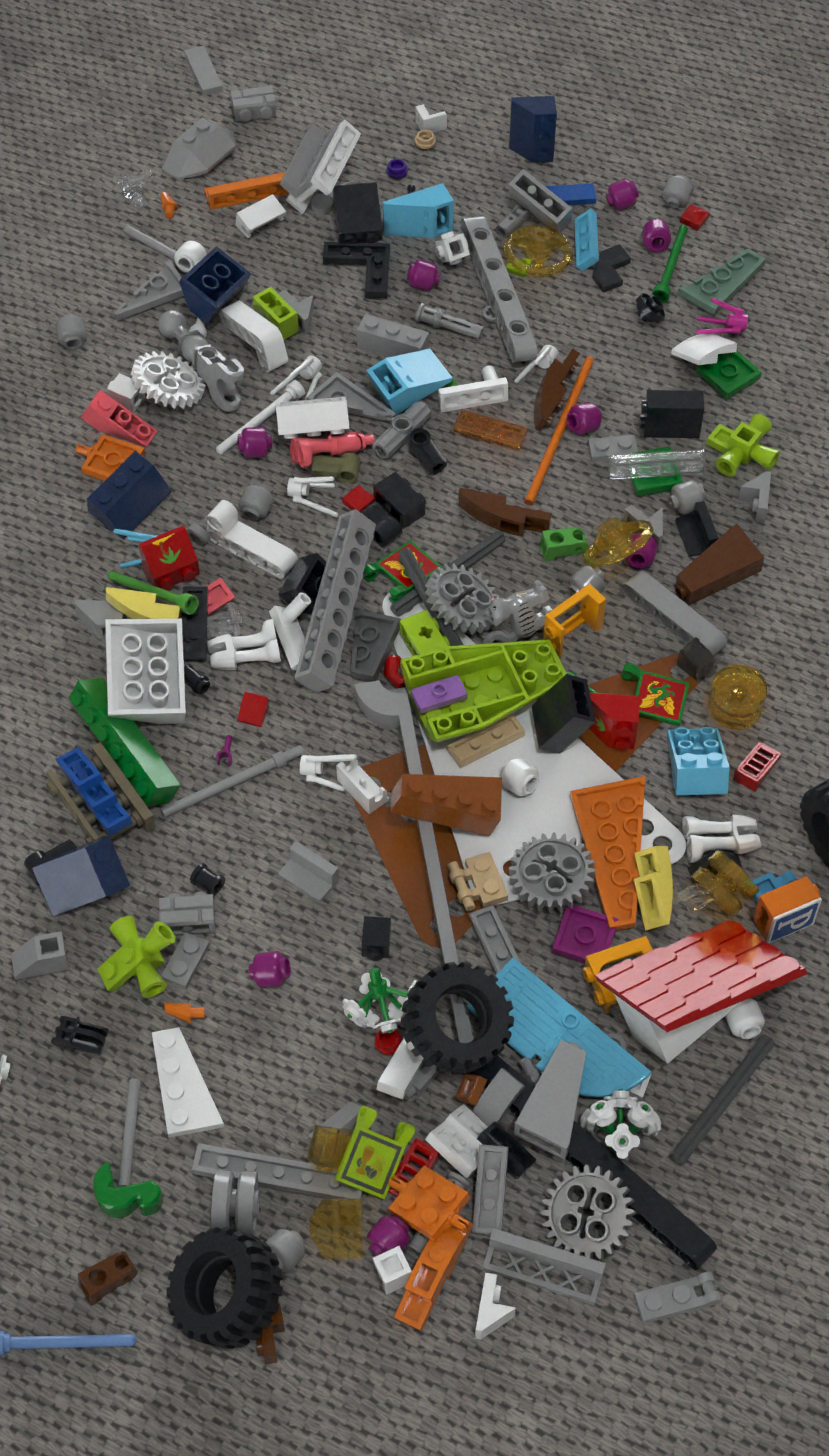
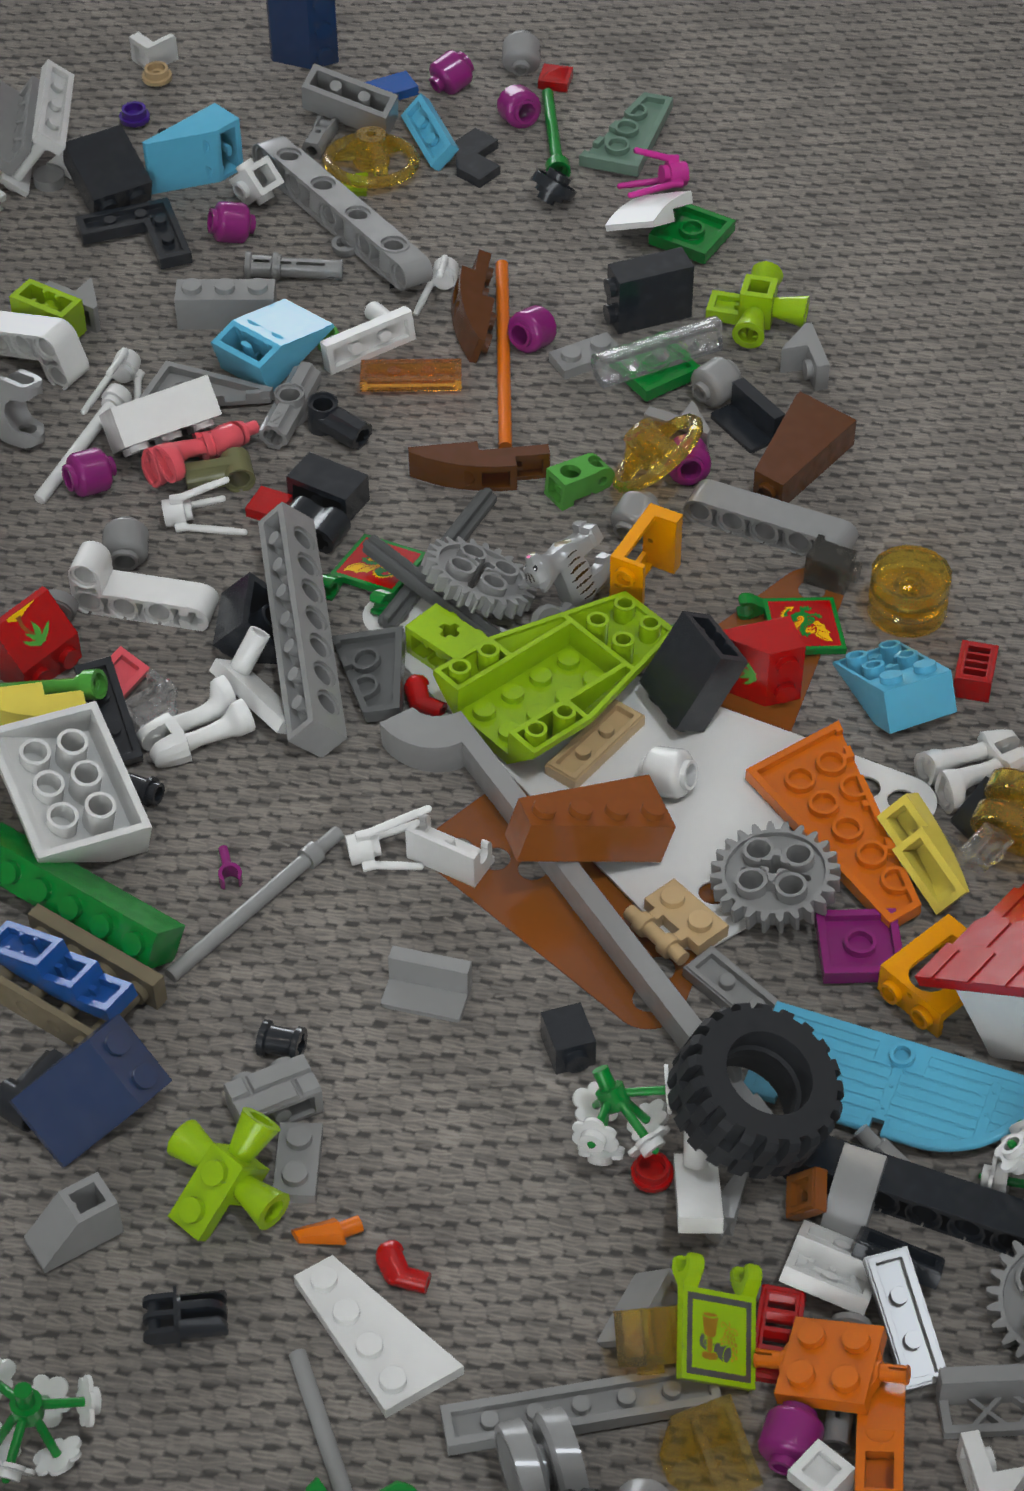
camera: 20 degrees left, 10 degrees down
red slope [237,692,269,727] -> none
magenta head [249,951,291,988] -> none
medium lavender plate [411,675,468,714] -> none
light grey slope [514,1040,586,1160] -> none
none -> red arm [376,1240,431,1294]

